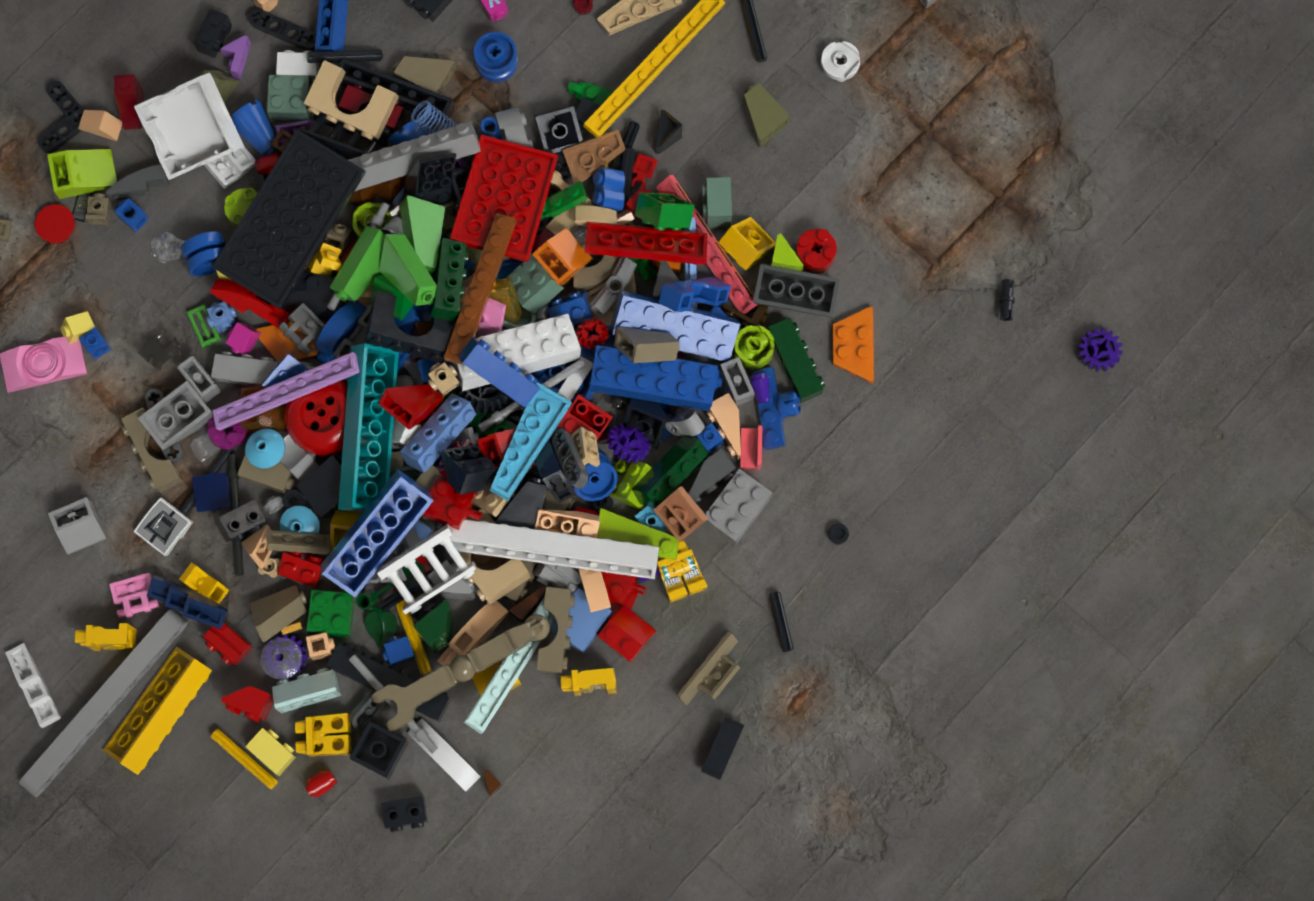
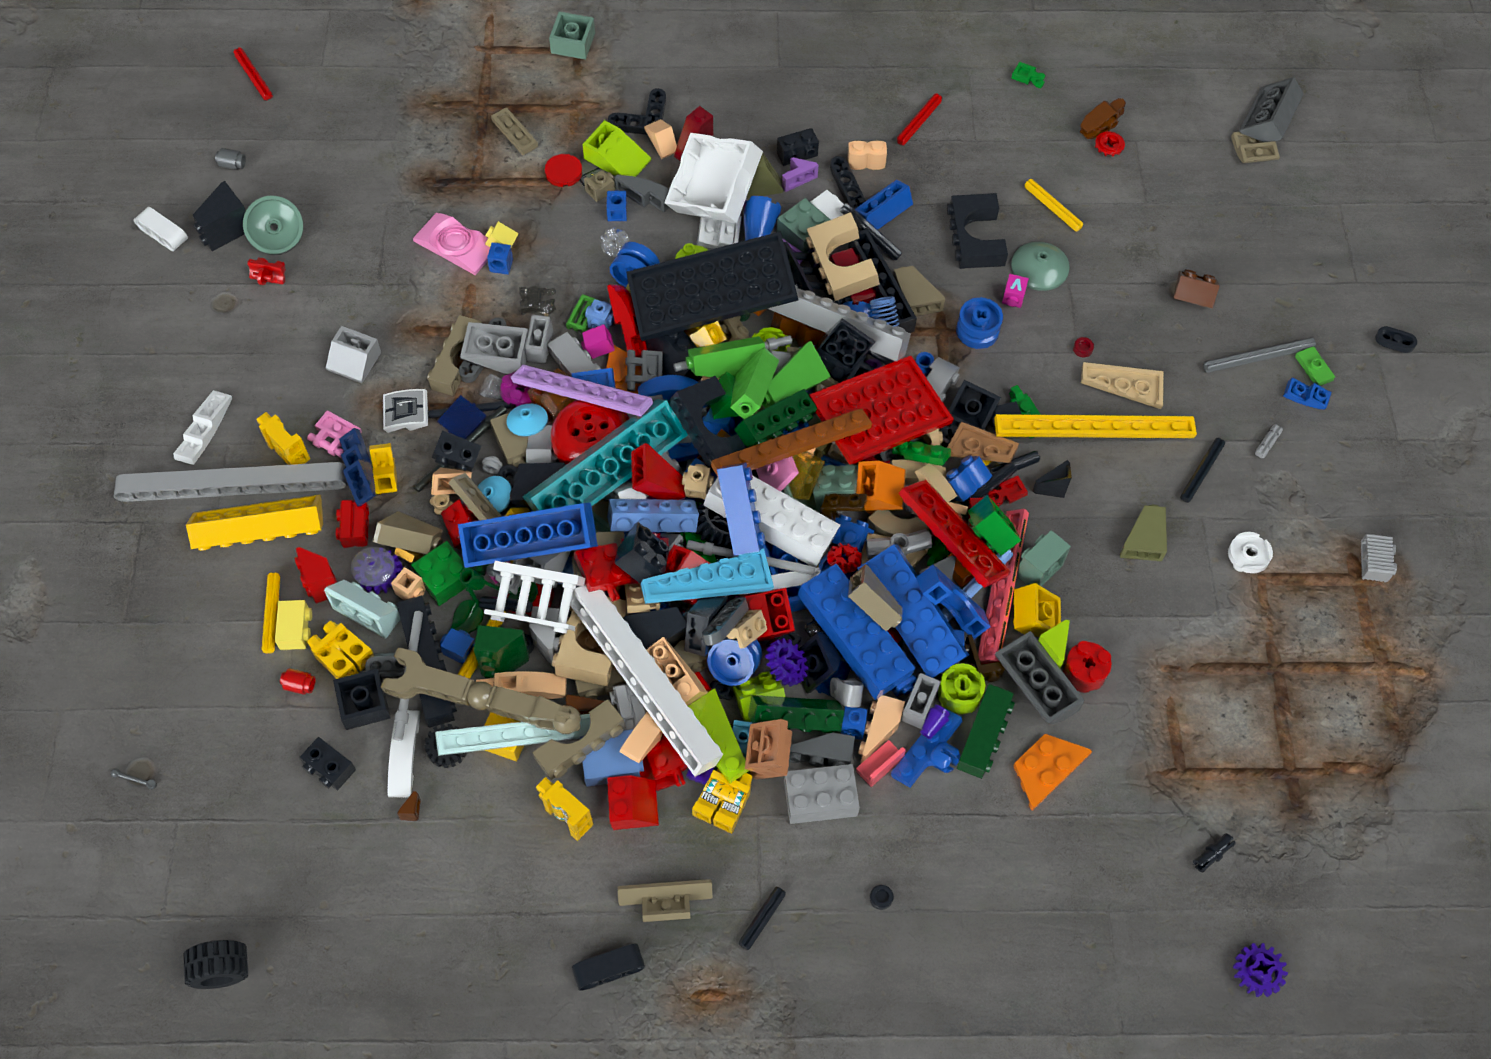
camera: 45 degrees right, 15 degrees down
none -> black tyre [424,724,466,768]
none -> dark brown bracket [820,493,867,522]

